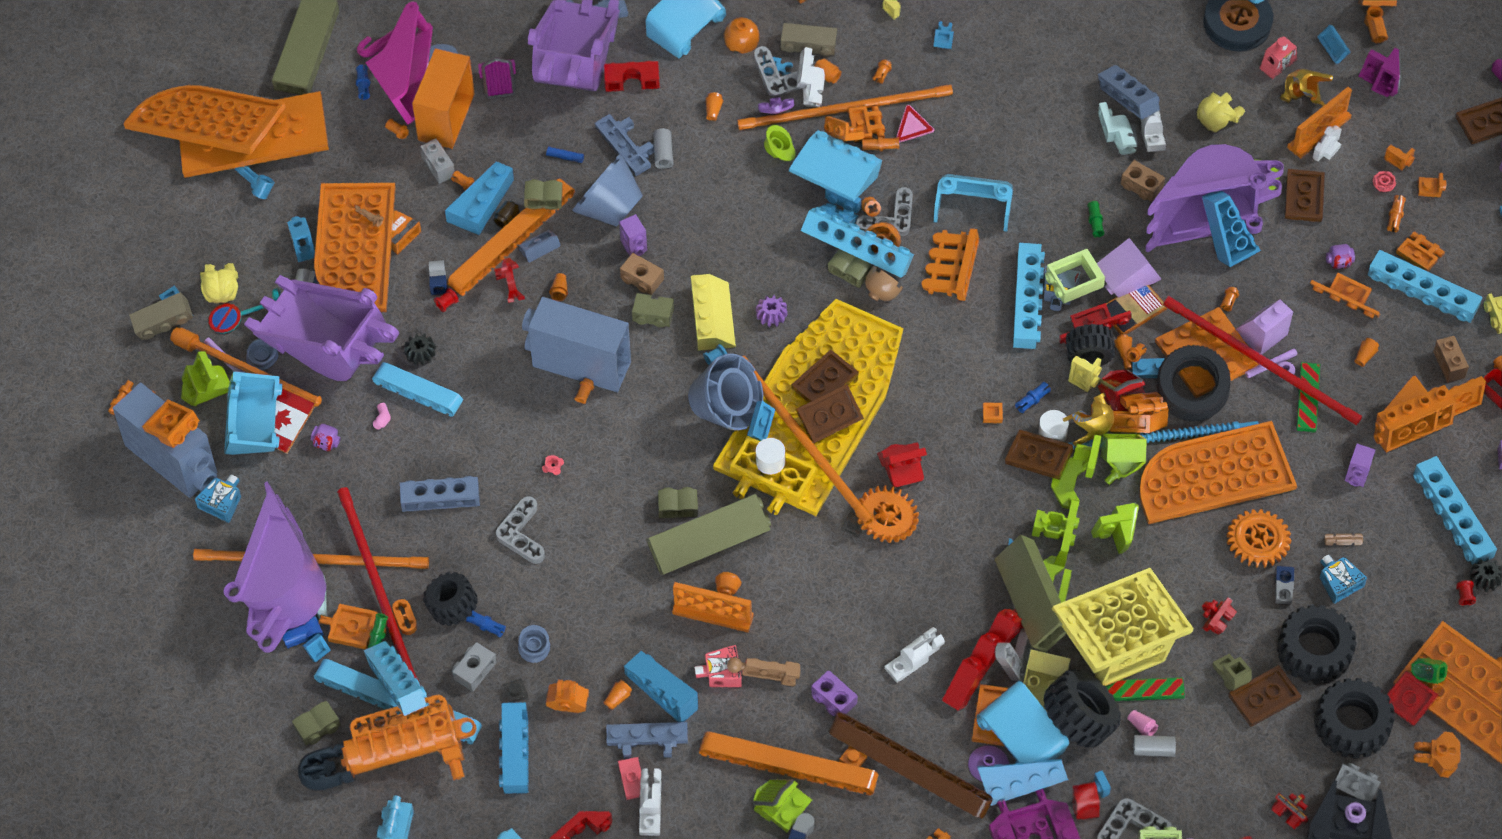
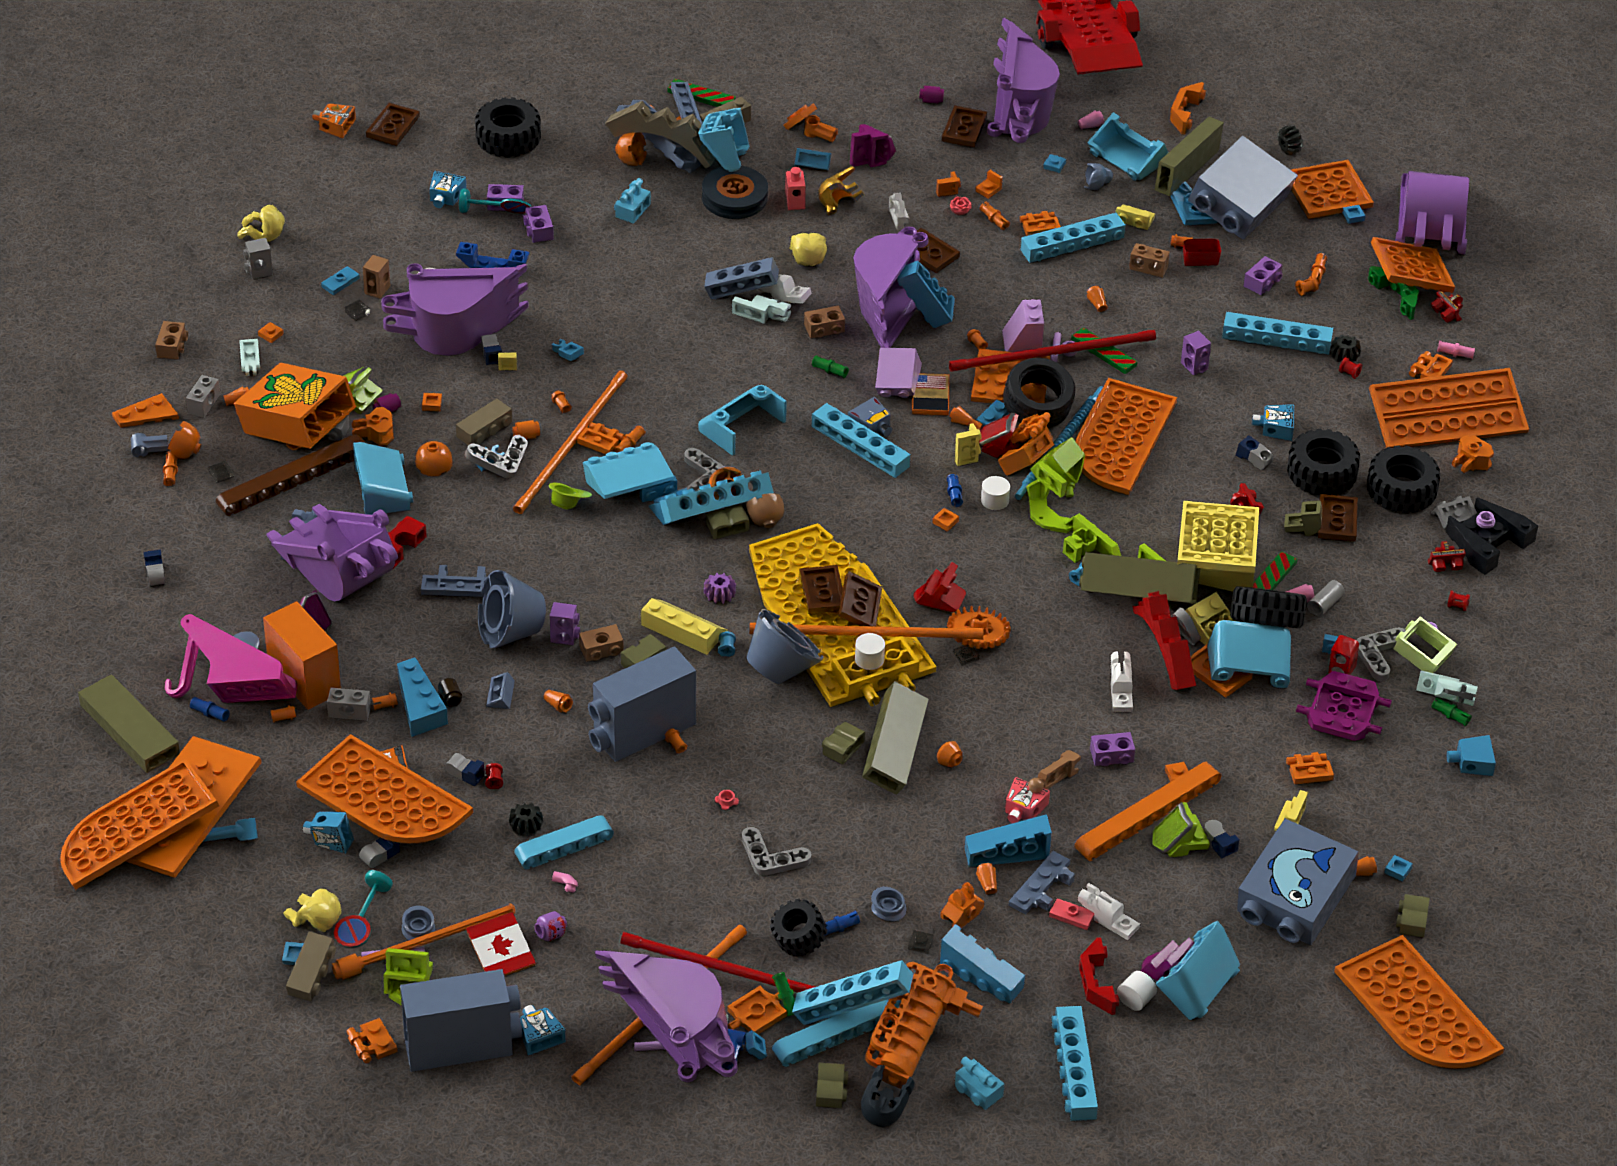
camera: 55 degrees left, 15 degrees down
orange plate [142,400,200,448] -> none
medium azure windscreen [224,372,282,455] -> none
medium lavender piece [244,275,399,381] -> none
medium nougat piece [354,205,384,227] -> none
orange beam [392,599,417,635] -> none
sand blue brick [400,476,480,512] -> none
orange beam [447,179,575,296] -> none
light grey brick [452,642,497,692] -> none
red piece [494,258,525,303] -> none
olive brick [524,179,563,210] -> none
blue piece [546,147,584,163] -> none
light grey pin [653,128,673,169] -> none
orange fence [672,582,754,633] -> none
orange cone [705,93,723,121] -> none
dark azure plate [747,401,775,441] -> none
medium lavender dish [758,97,795,114] -> none
white plate [796,48,825,108] -> none
orange bracket [824,116,864,141] -> none
reddish brown beam [829,713,993,818] -> none
orange bush [861,197,881,217] -> none
piece [896,105,934,143] -> none
orange fence [922,228,979,301] -> none
medium lavender dish [968,746,1009,782] -> none
dark azure wing [977,759,1068,806] -> none
reddish brown plate [1005,429,1074,480] -> none
yellowish green window [1045,249,1105,304] -> none
red bracket [1059,303,1132,344] -> none
pearl gold piece [1063,393,1114,446] -> none
black tyre [1066,324,1115,366] -> none
lime piece [1091,503,1139,554] -> none
orange pin [1127,343,1147,362] -> none
orange gear [1226,509,1292,568] -> none
orange fence [1287,87,1352,159] -> none
orange bracket [1310,273,1381,318] -> none
medium nougat axle [1324,533,1363,545] -> none
medium lavender head [1326,244,1355,269] -> none
orange wedge [1373,376,1486,453] -> none
red tile [1388,670,1439,727] -> none
green rock [1411,658,1448,684] -> none

